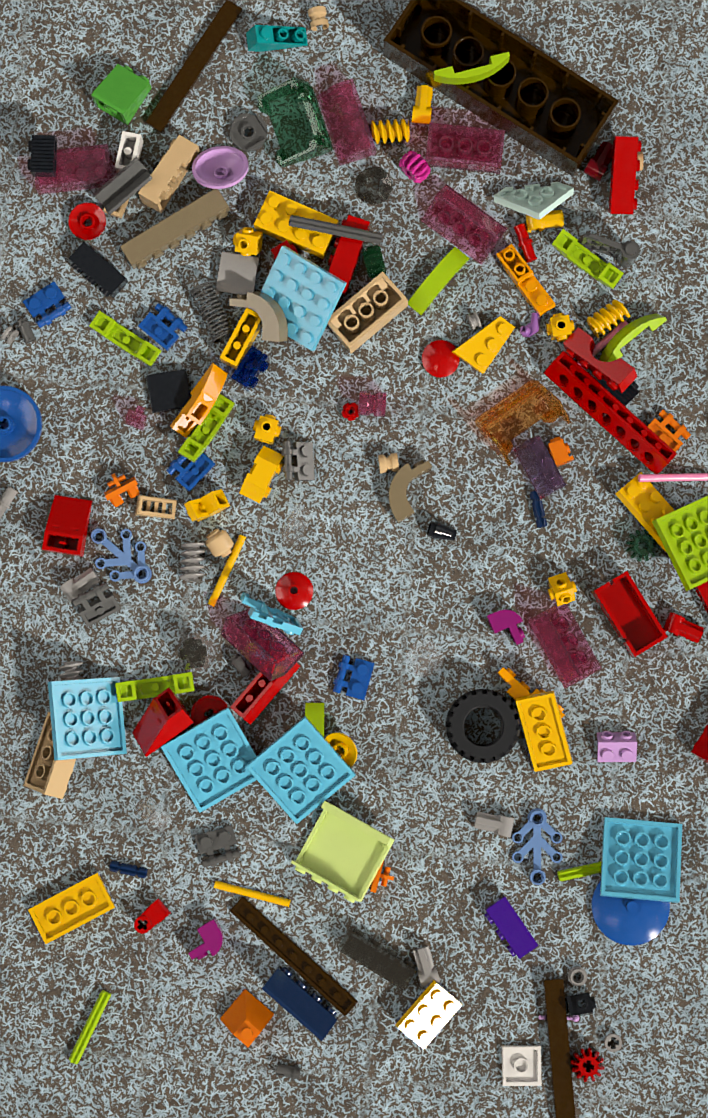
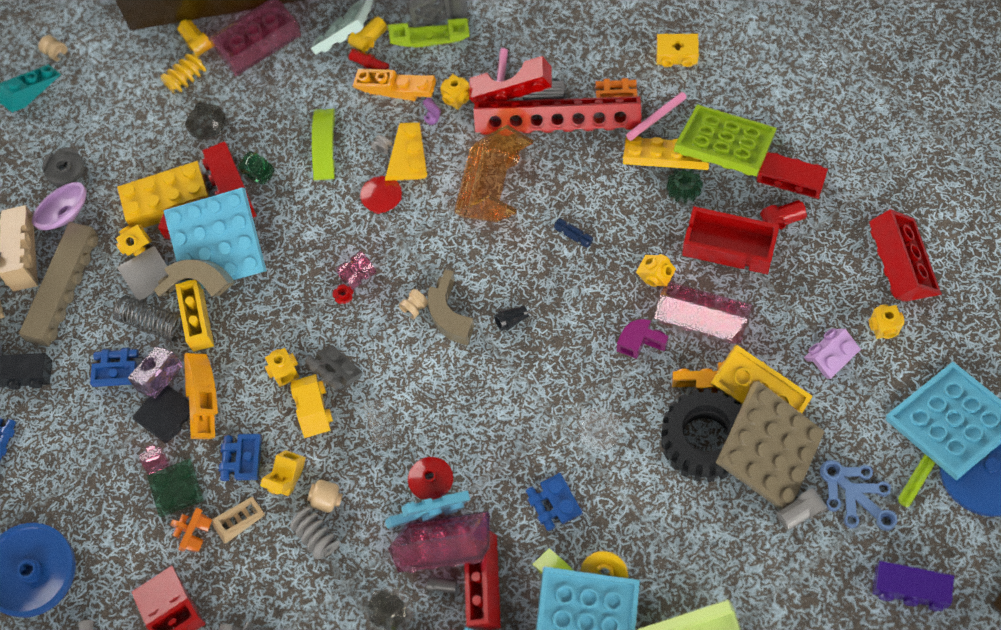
camera: 40 degrees left, 20 degrees down
lime slope [89,310,162,367] -> none
medium blue plant [91,528,152,584] -> none
lime slope [178,394,235,462] -> none
yellow bar [207,534,246,607] -> none
clear blue brick [231,346,269,391] -> none
clear green windscreen [256,77,333,167] -> none
dark grey axle [289,215,383,244] -> none
clear pink slope [317,78,376,166] -> none
tan slope [327,271,408,354] -> none
dark pink gear [399,151,431,183] -> none
clear pink slope [421,184,507,265] -> none
clear purple brick [514,435,567,500] -> none
orange brick [547,437,574,468] -> none
yellow piece [587,299,630,338] -> none
lime slope [599,314,667,362] -> none
none -> clear purple brick [128,346,183,398]
none -> clear green plate [147,458,204,518]
none -> dark tan plate [716,381,825,510]
none -> yellow brick [869,304,904,339]

